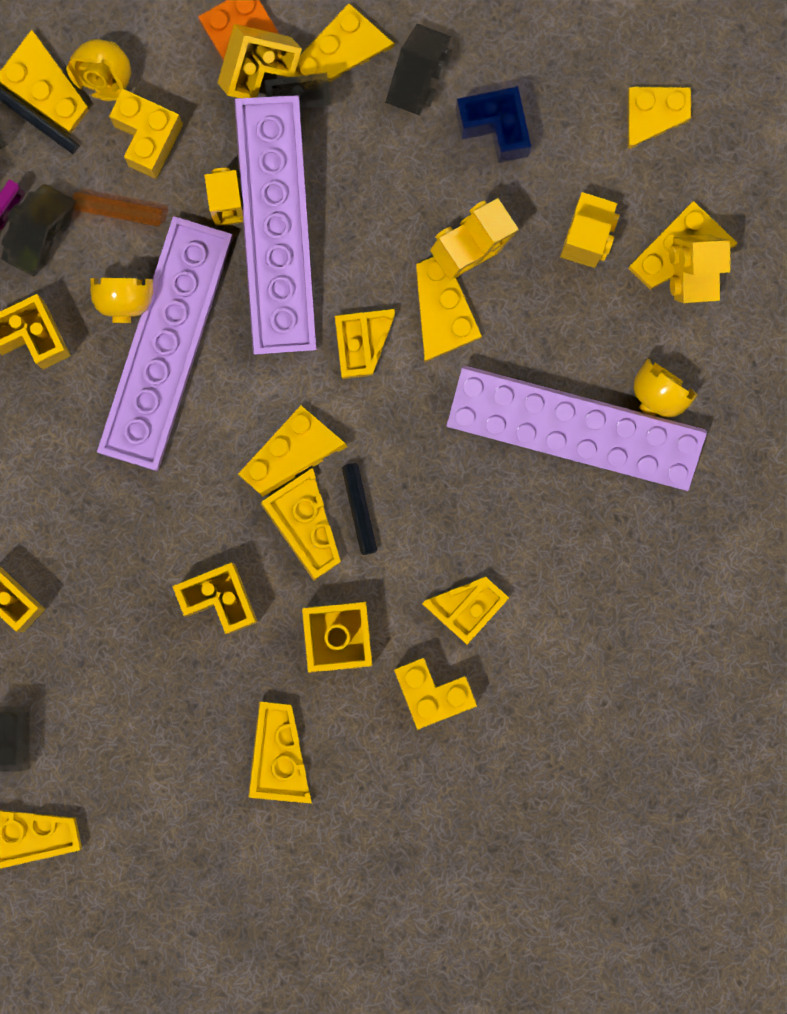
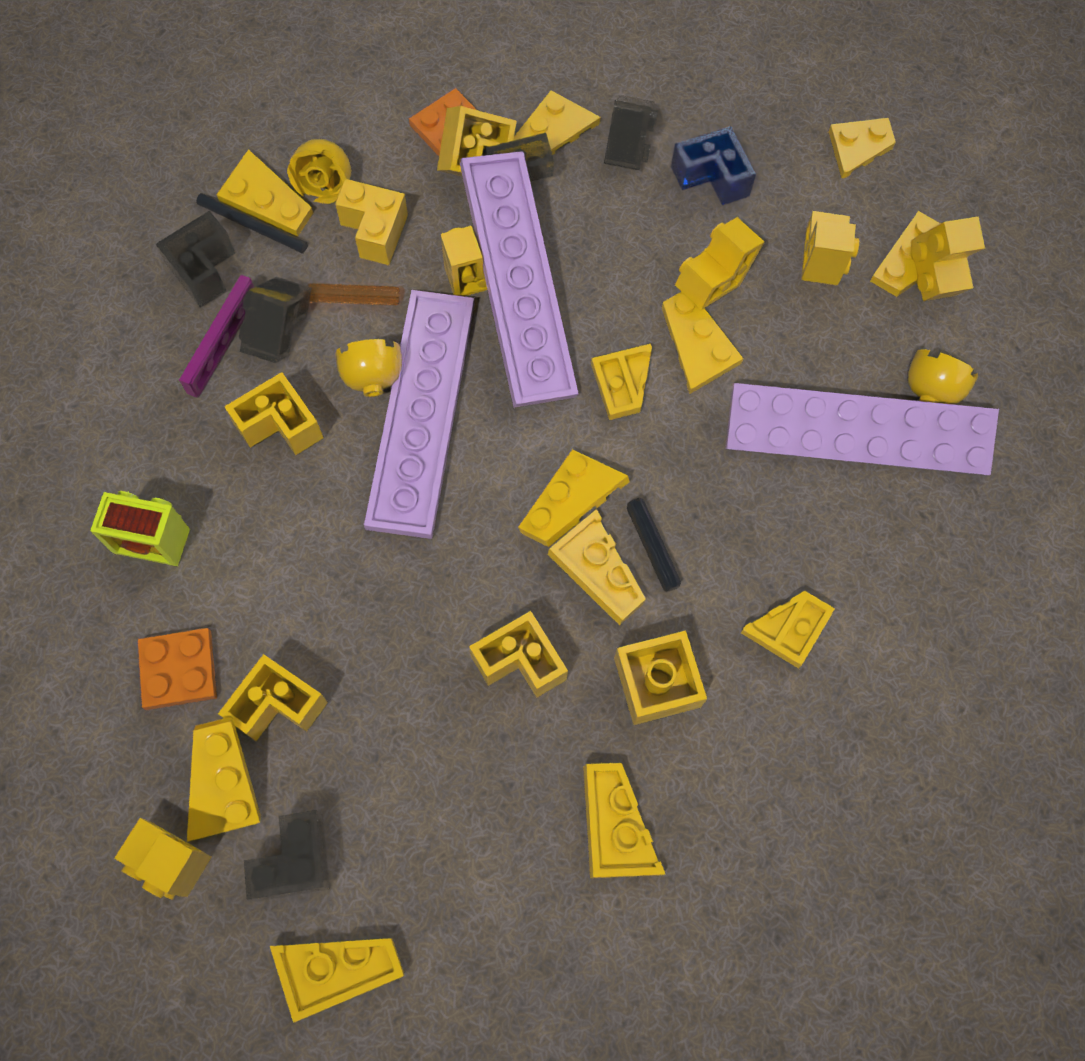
camera: 10 degrees left, 15 degrees down
yellow brick [394,658,477,730] -> none

